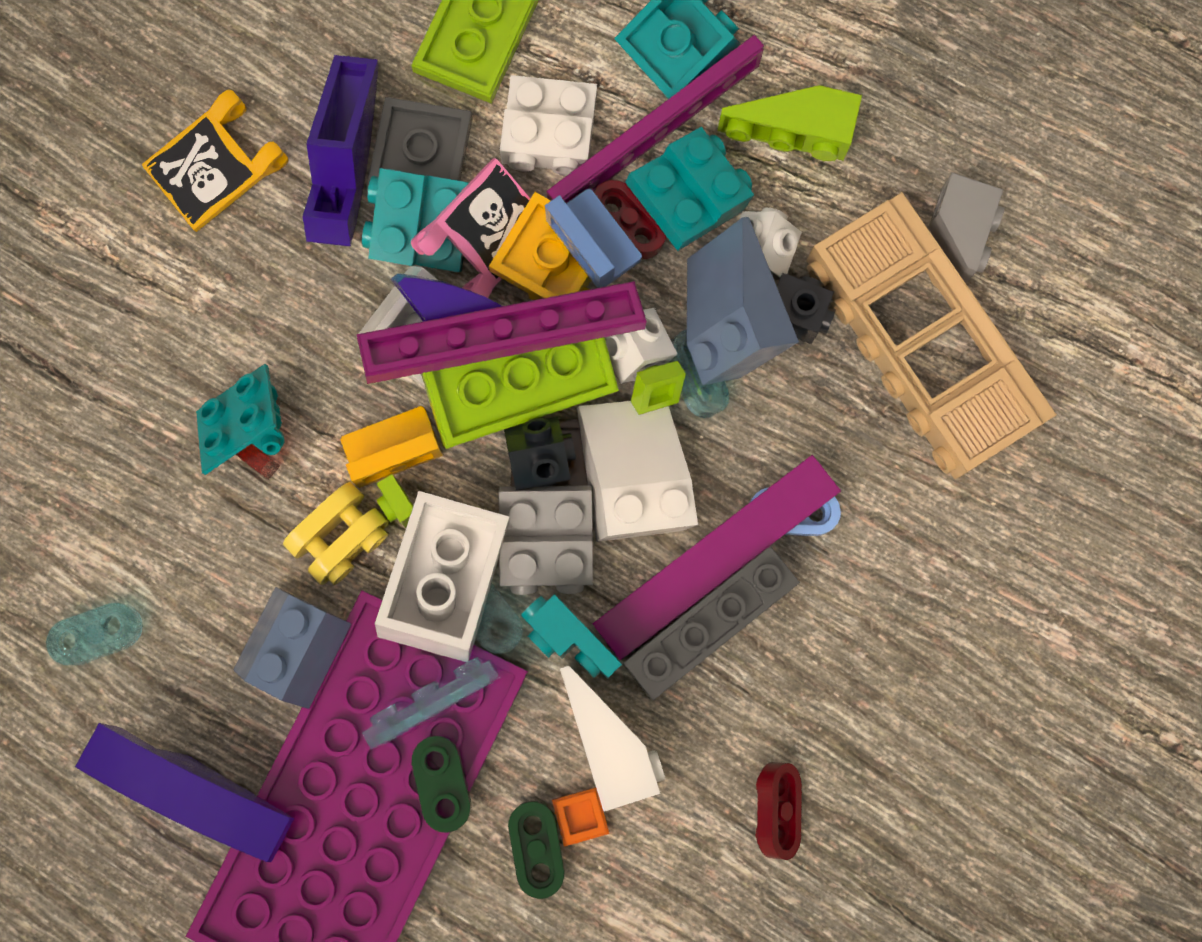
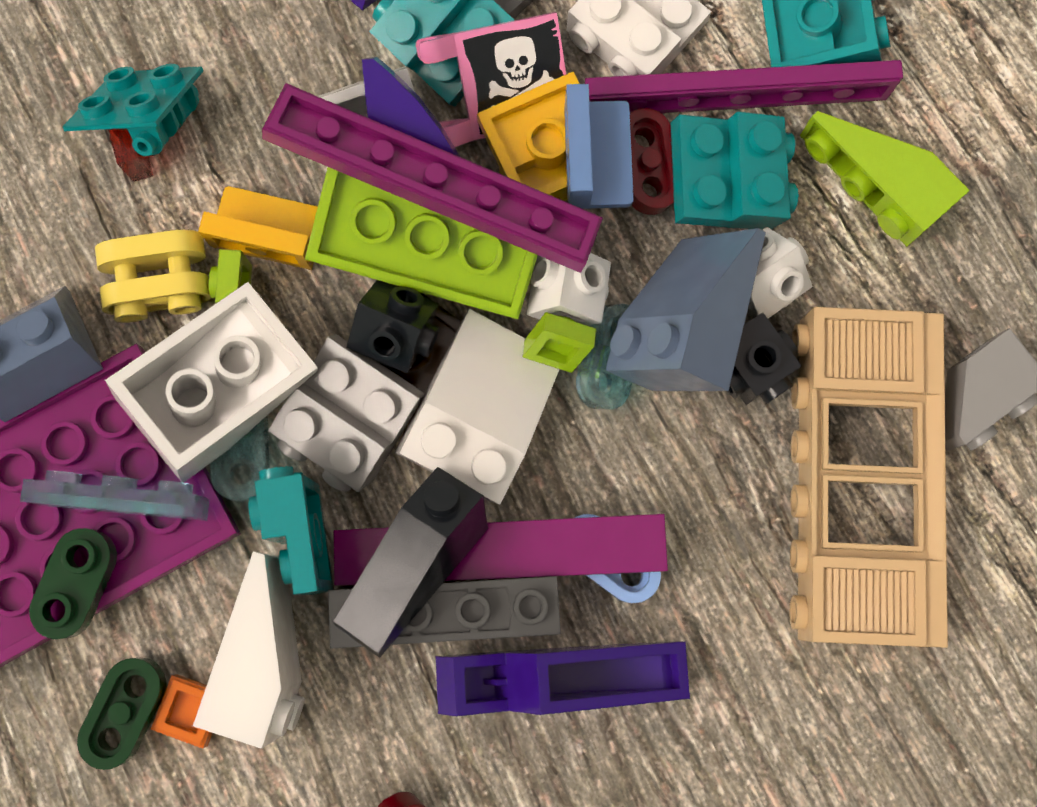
camera: 35 degrees right, 0 degrees up
none -> slope [334,467,488,658]
none -> dark purple slope [435,641,690,717]

